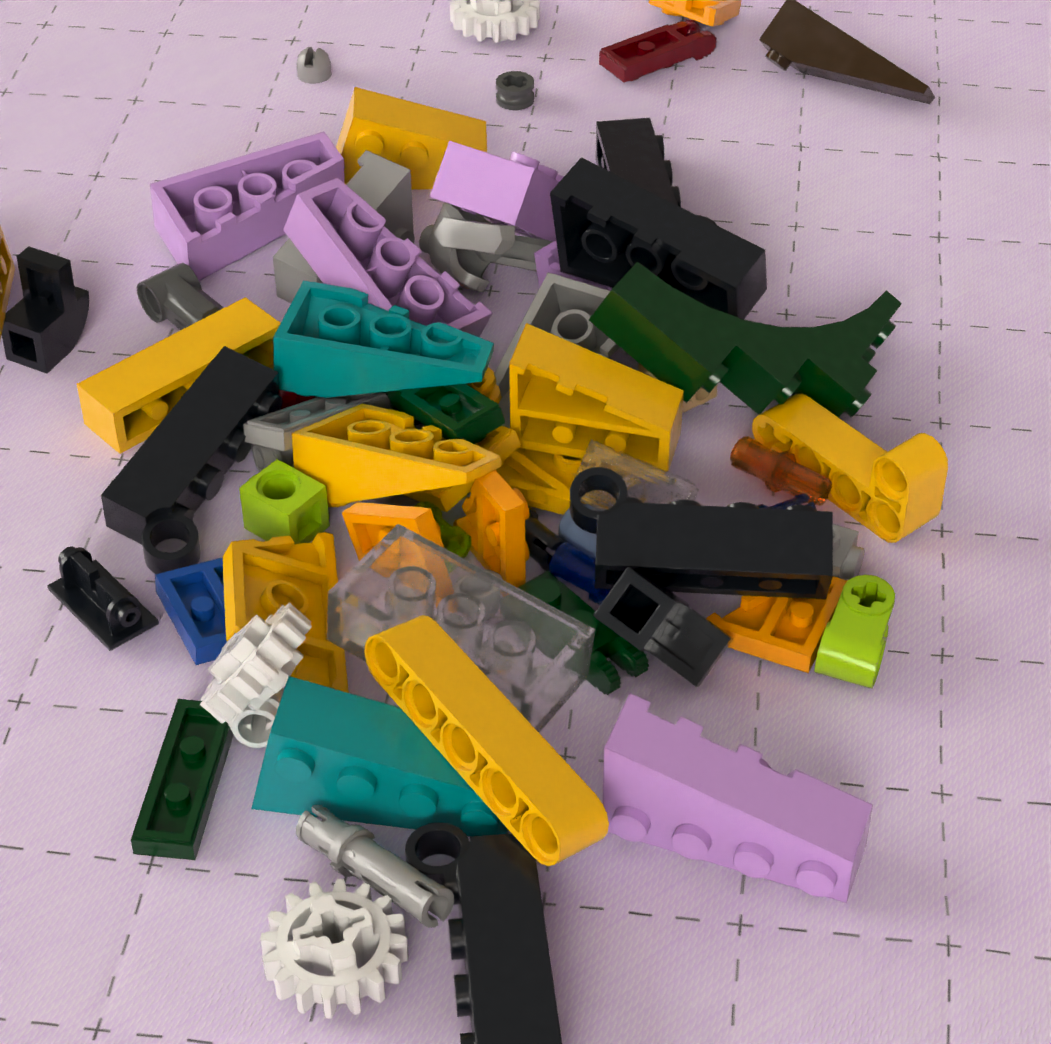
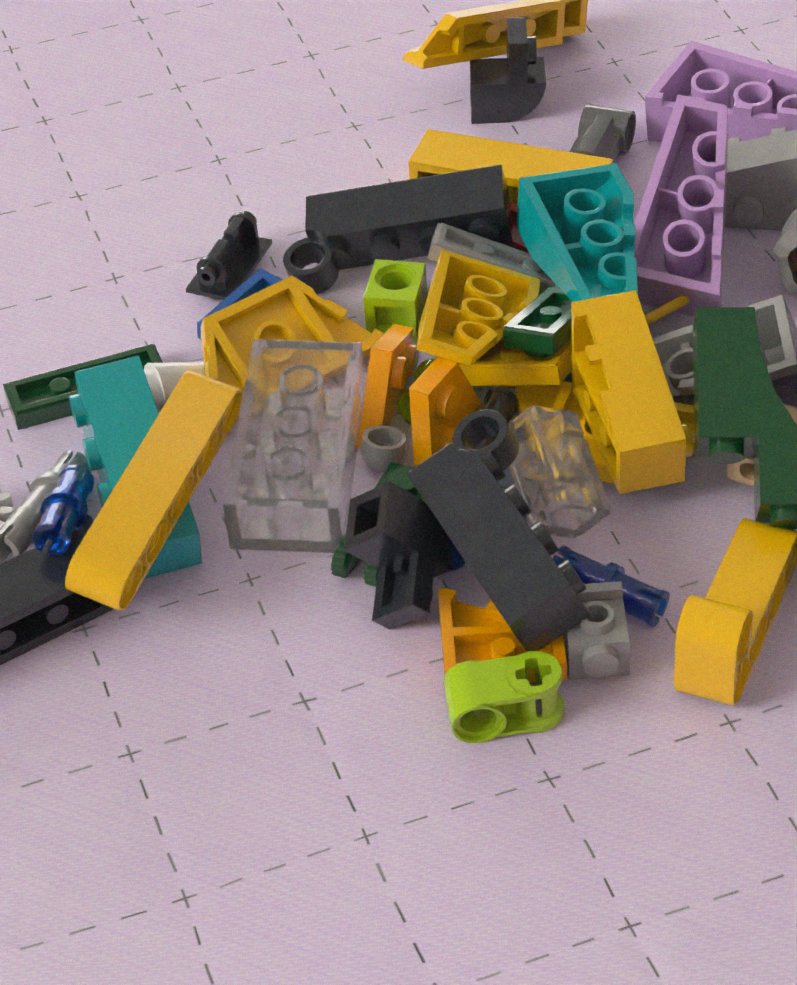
camera: 65 degrees right, 0 degrees up
white gear [200,603,312,724] -> none
lavender wedge [603,693,873,903] -> none
clear orange axle [730,436,832,505] -> none
none -> clear blue pin [32,465,95,556]

